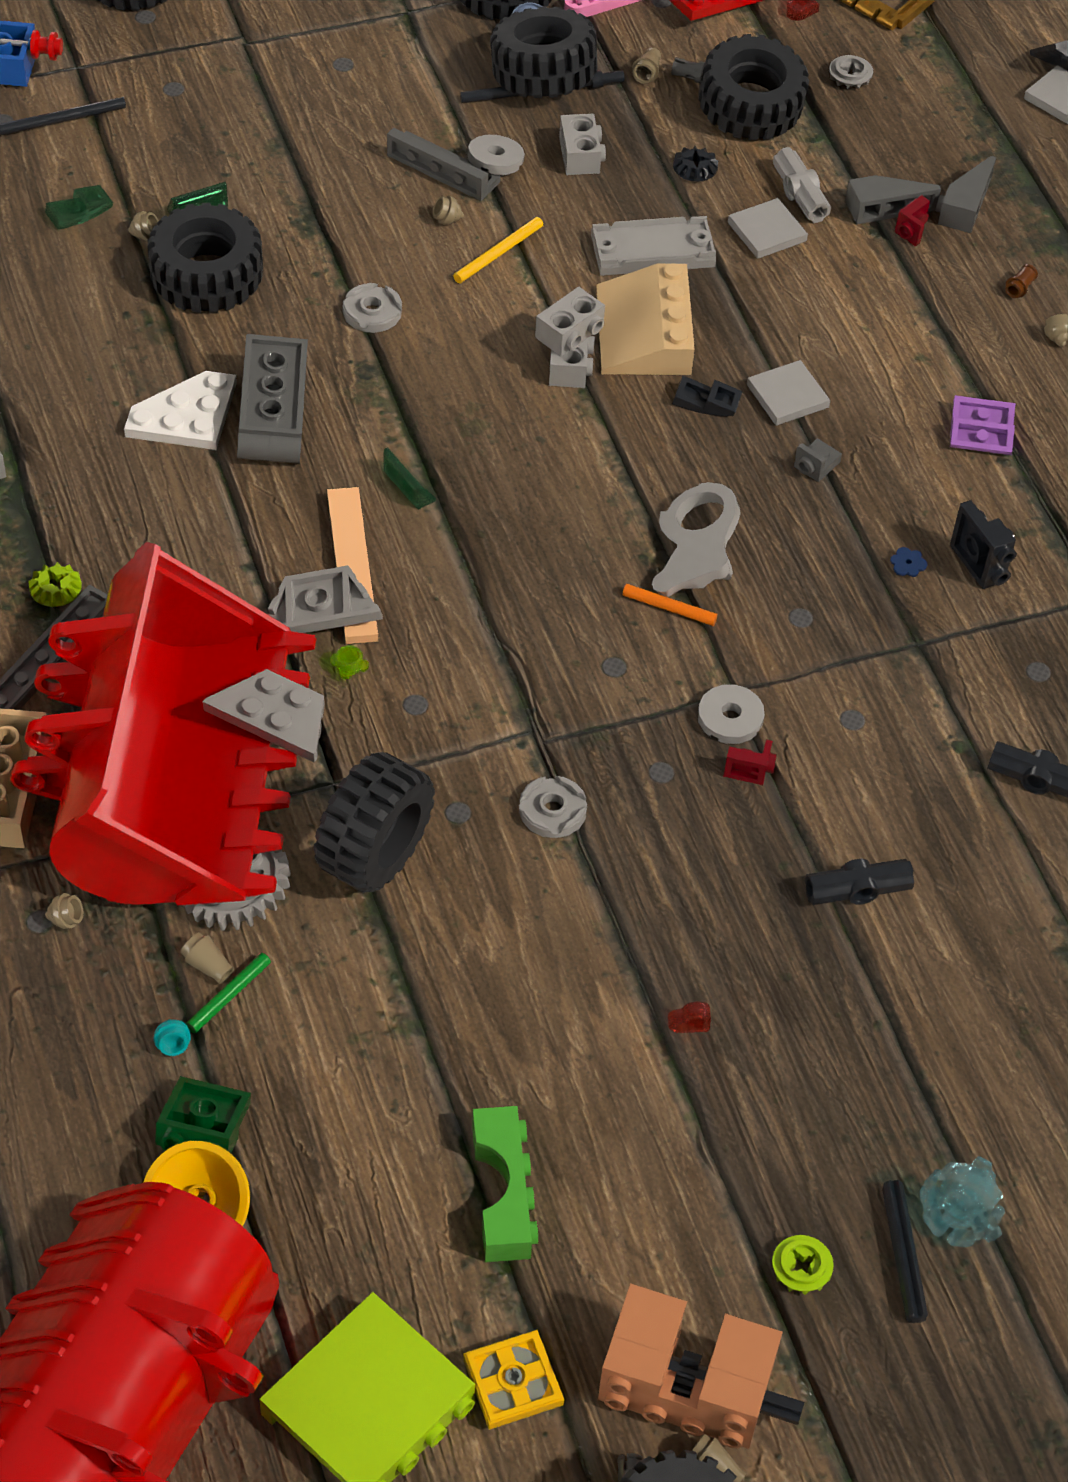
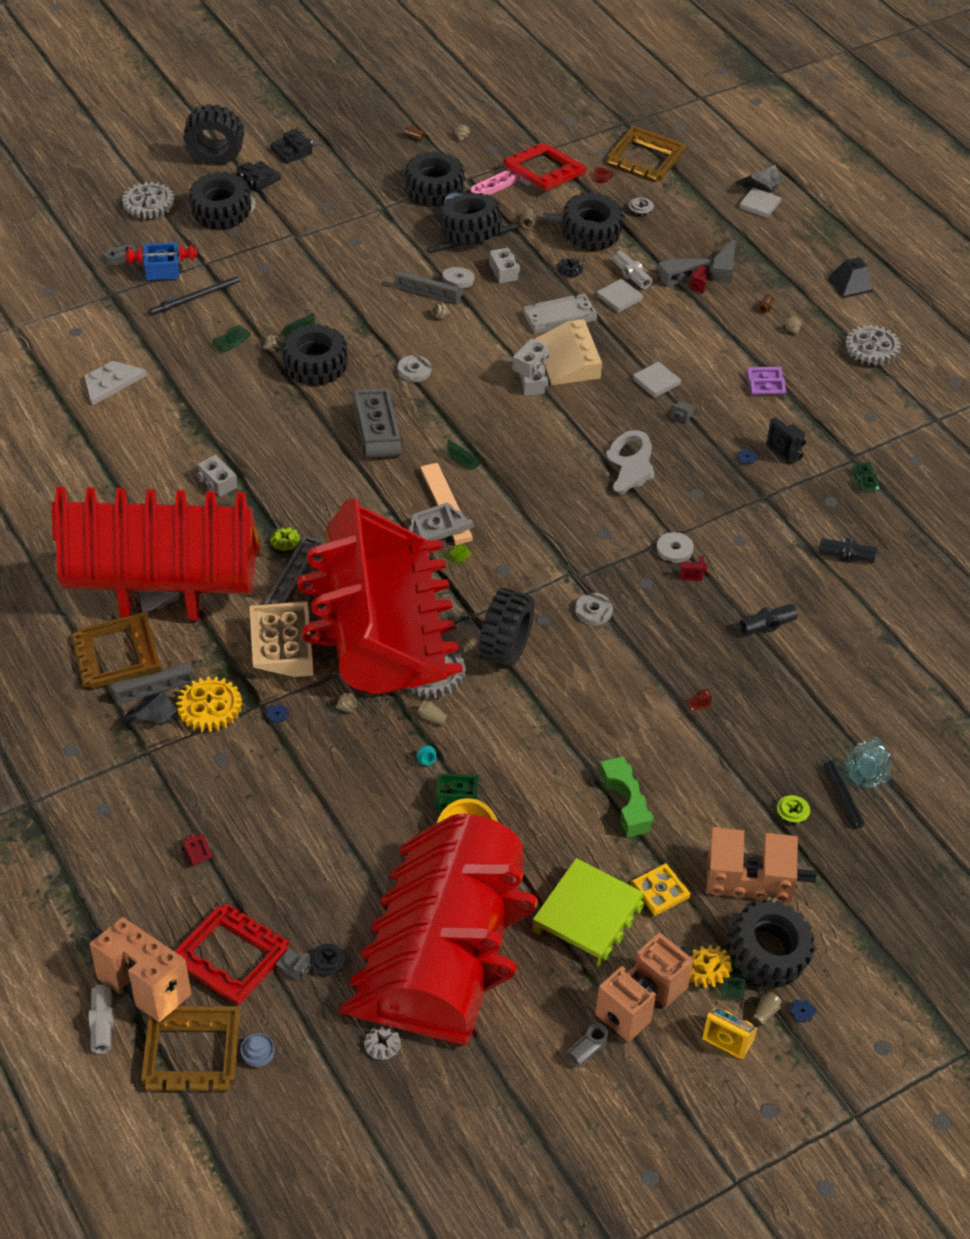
camera: 10 degrees left, 5 degrees down
white plate [124,371,237,450] -> none
green bar [186,953,271,1034] -> none
light grey wing [203,669,325,762] -> none
yellow bar [453,217,543,284] -> none
orange bar [622,584,718,626] -> none
black slope [672,376,743,416] -> none

